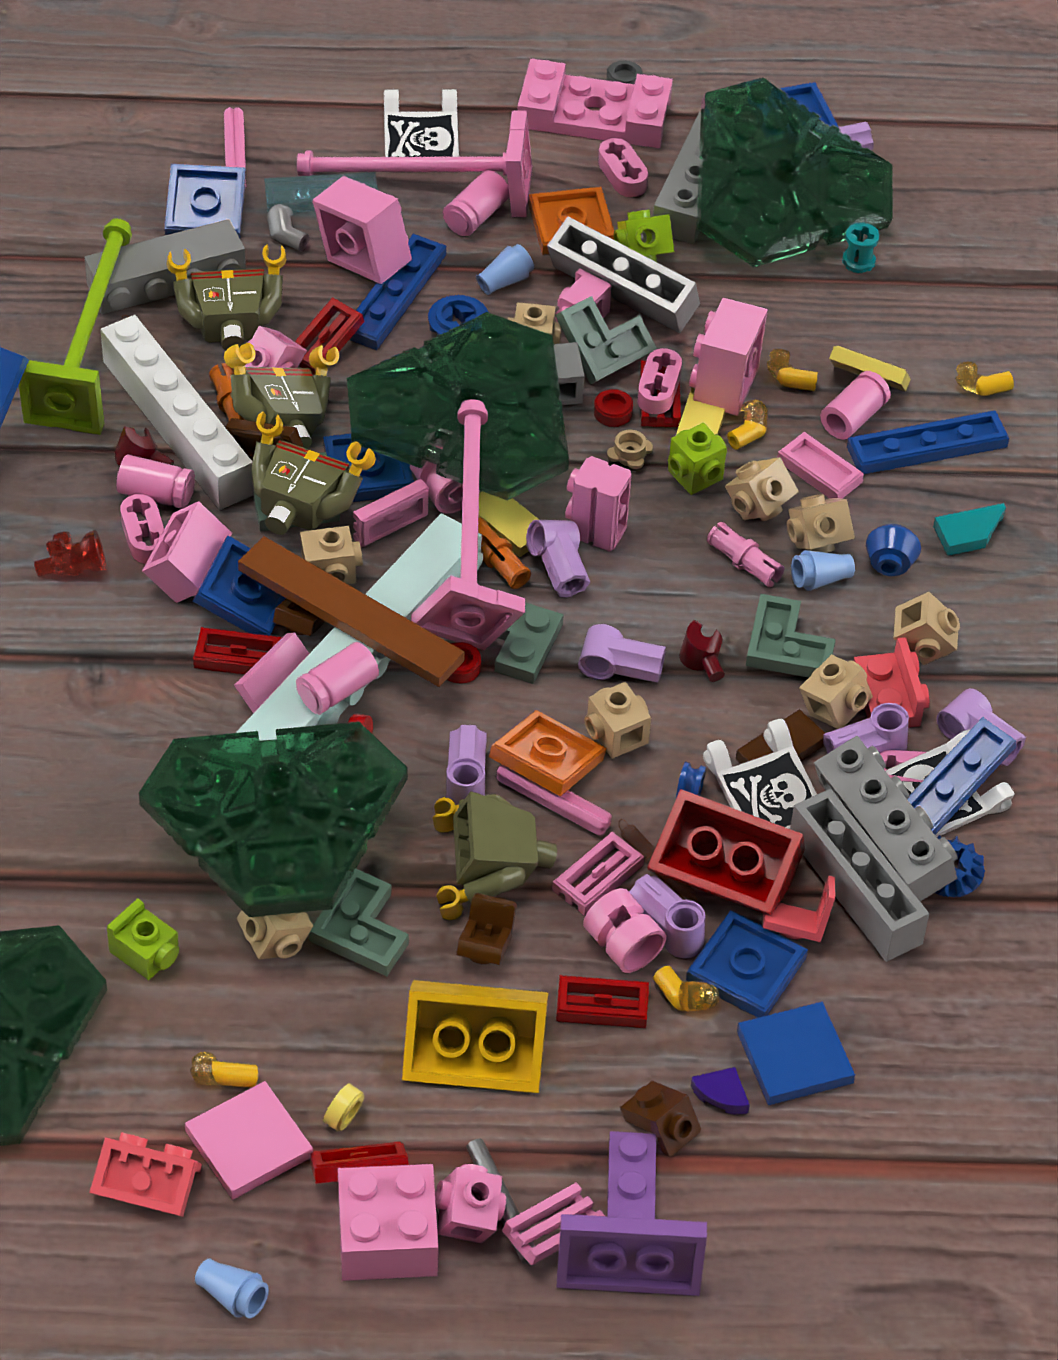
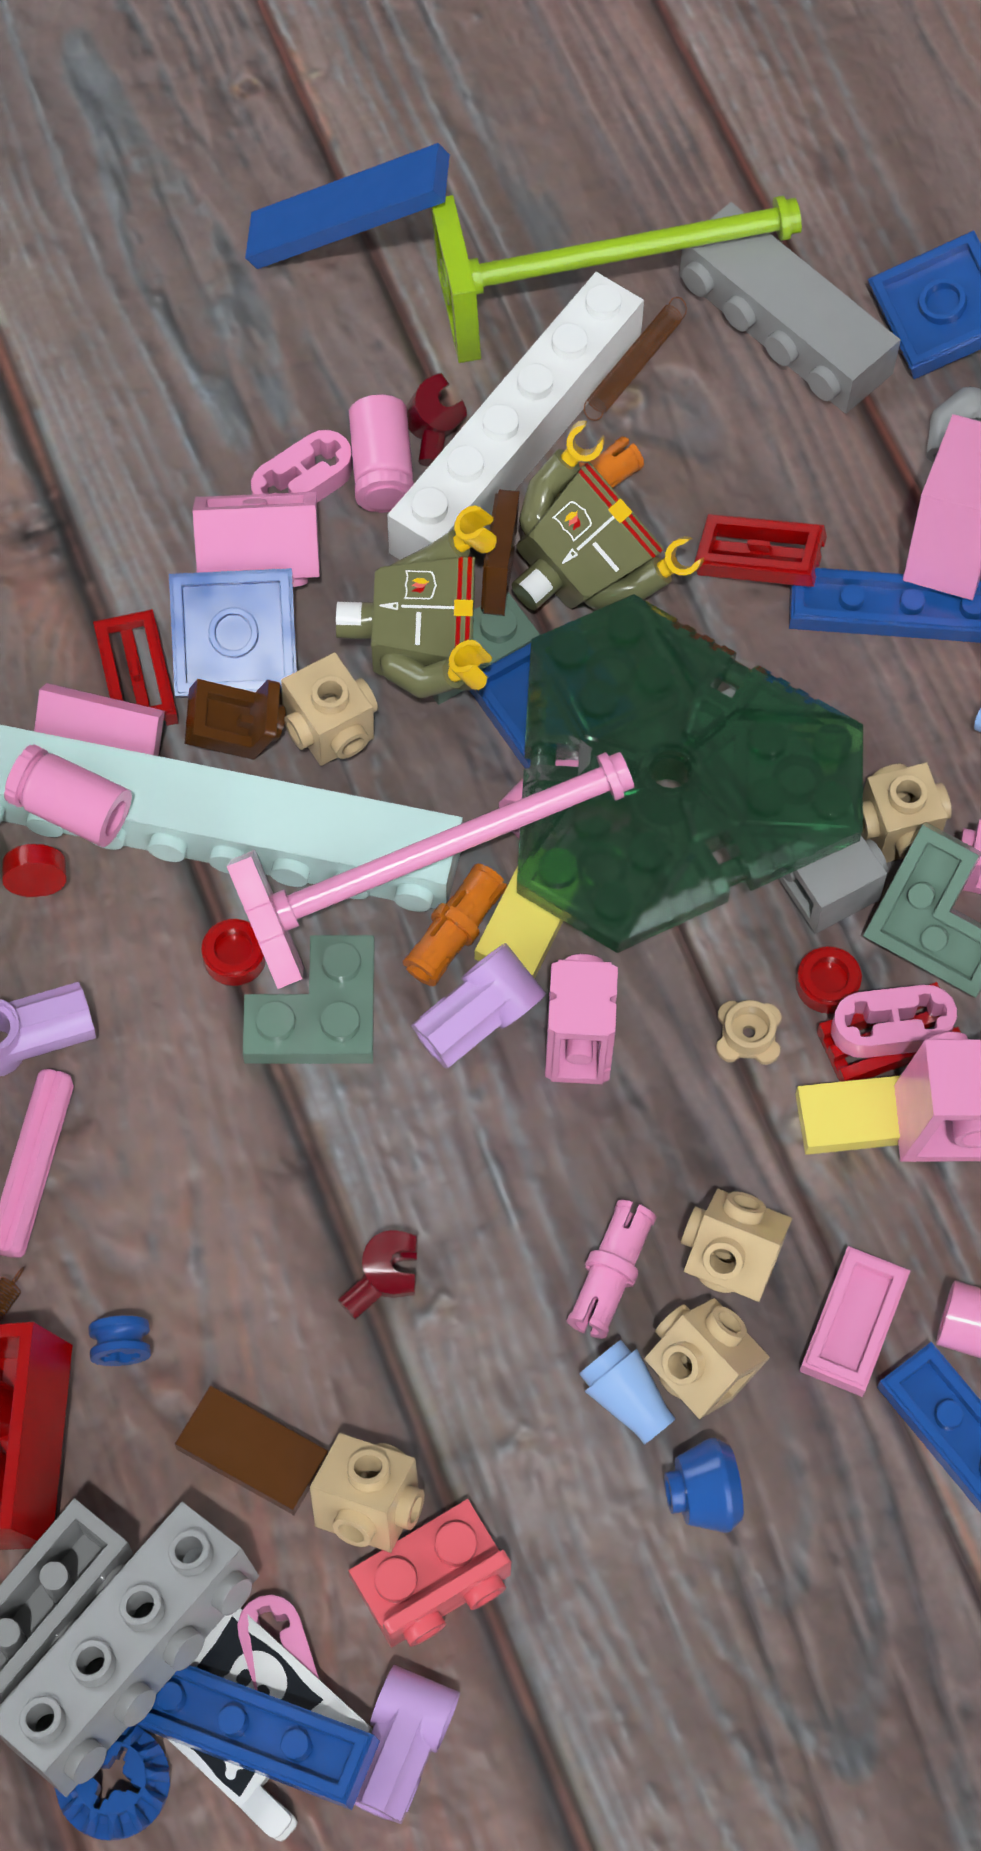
camera: 70 degrees right, 15 degrees up
clear red piece [34,530,106,577] -> none
olive torso [167,244,287,351] -> none
dark orange tile [238,536,464,687] -> none
bright pink brick [245,326,307,368] -> none
bright pink tile [353,479,429,548] -> none
blue gear [428,295,490,341] -> none
orange tile [489,710,607,797] -> none
lavender piece [578,624,666,683] -> none
tan brick [584,682,651,759] -> none
lime brick [668,423,727,495] -> none
flag [703,719,817,829] -> none
arm [727,399,768,450] -> none
sand green plate [746,594,836,678] -> none
lavender piece [823,703,909,754] -> none
tan brick [893,592,960,665] -> none
teal tile [933,503,1006,556] -> none

